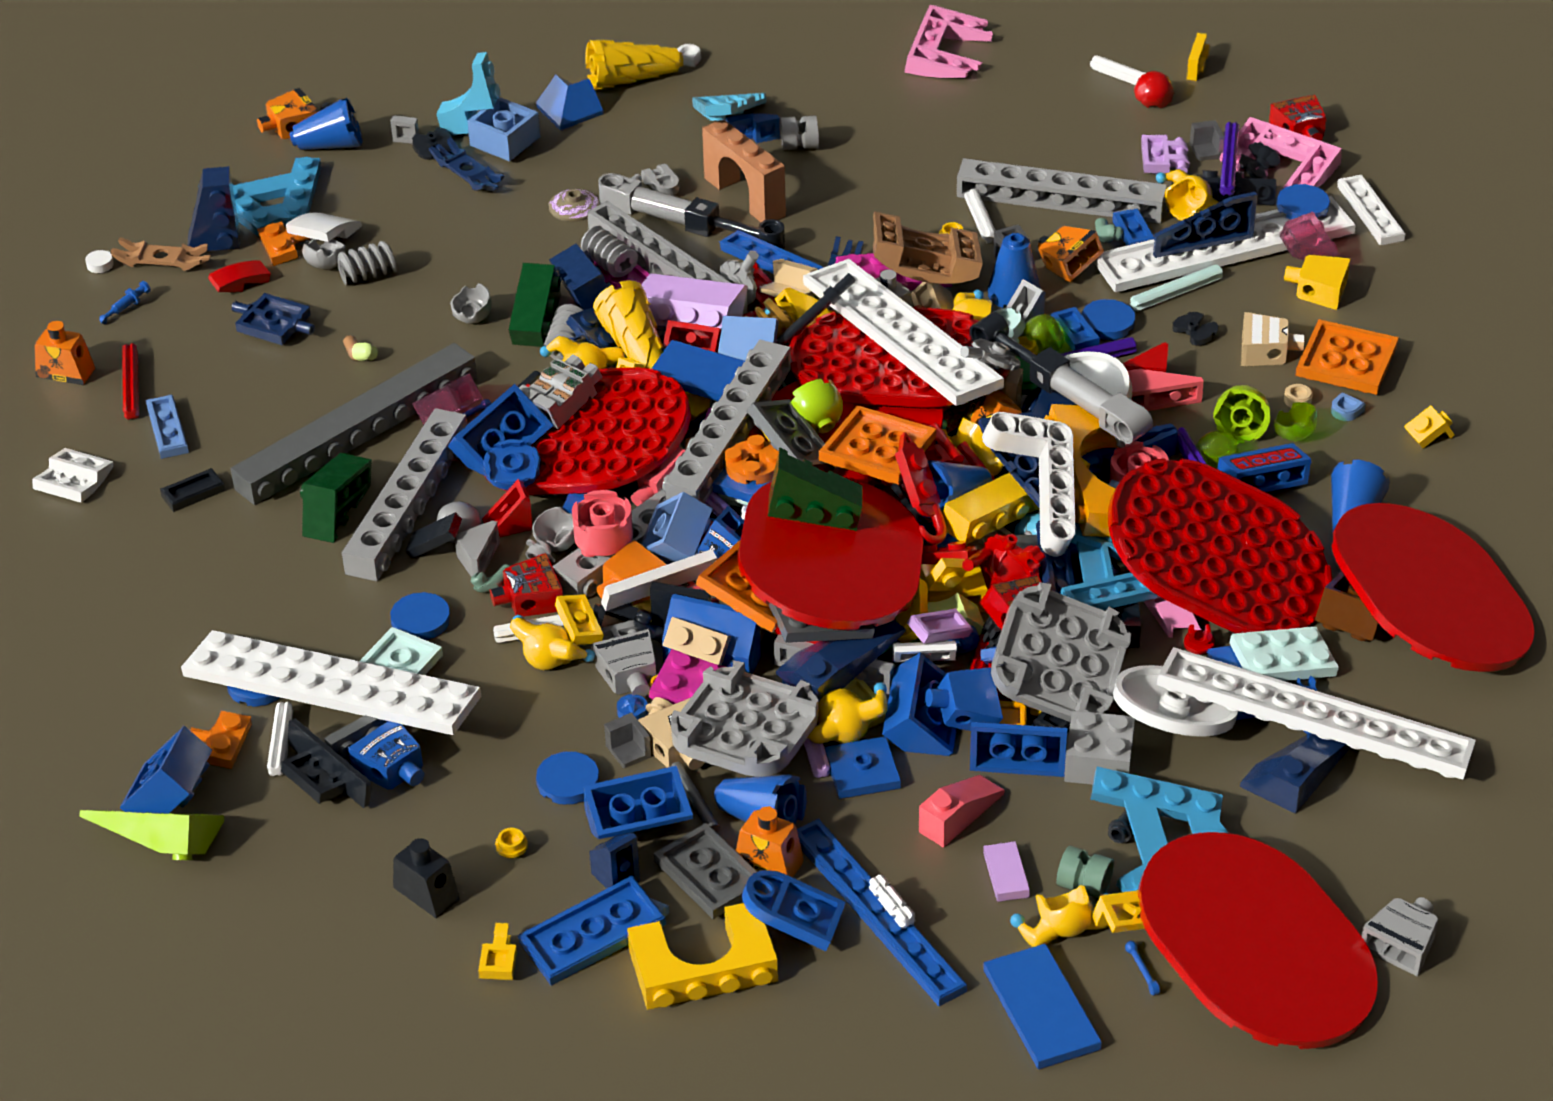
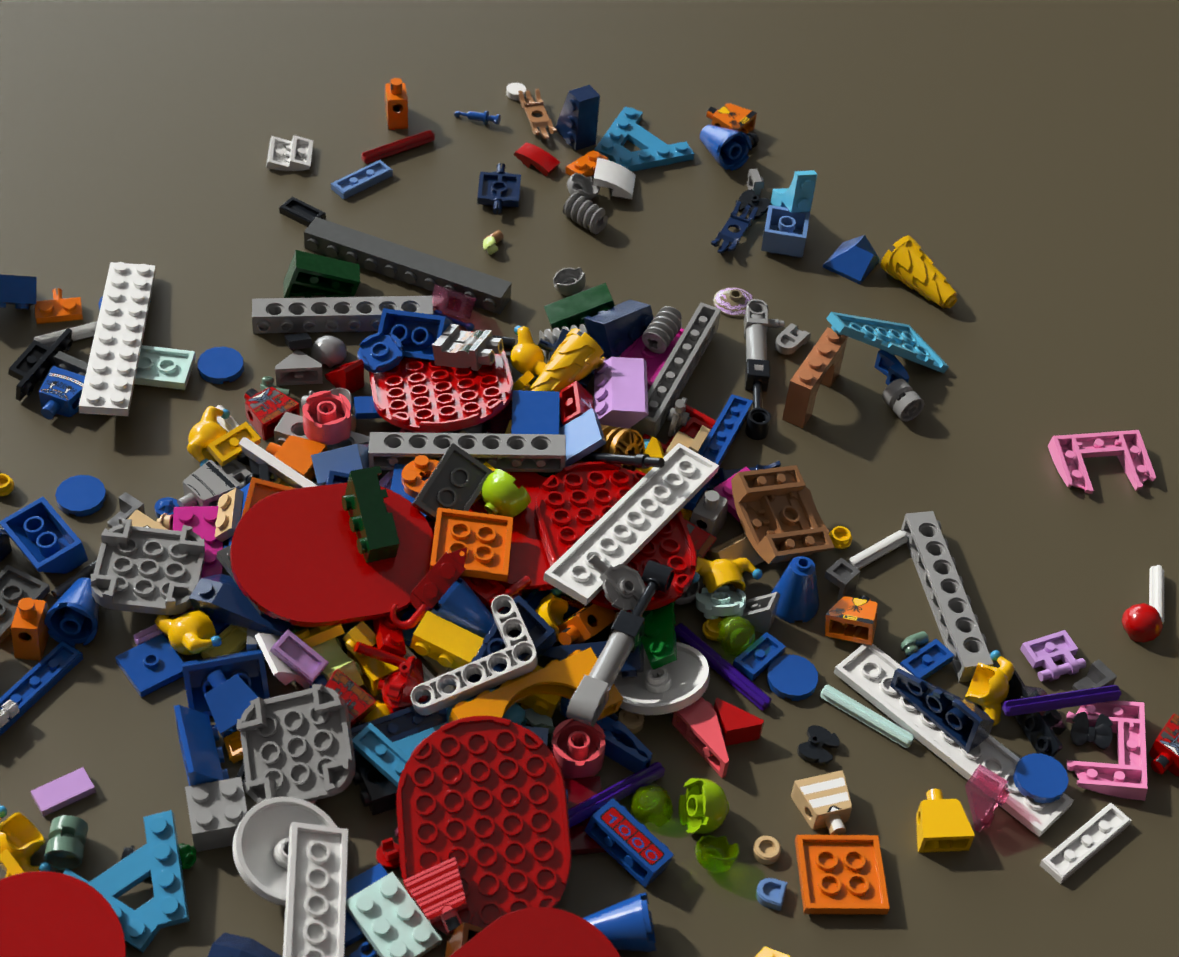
camera: 60 degrees right, 5 degrees up
white tile [678,44,701,67] -> none
coral slope [919,775,1004,848] -> none
none -> torso [404,857,468,934]

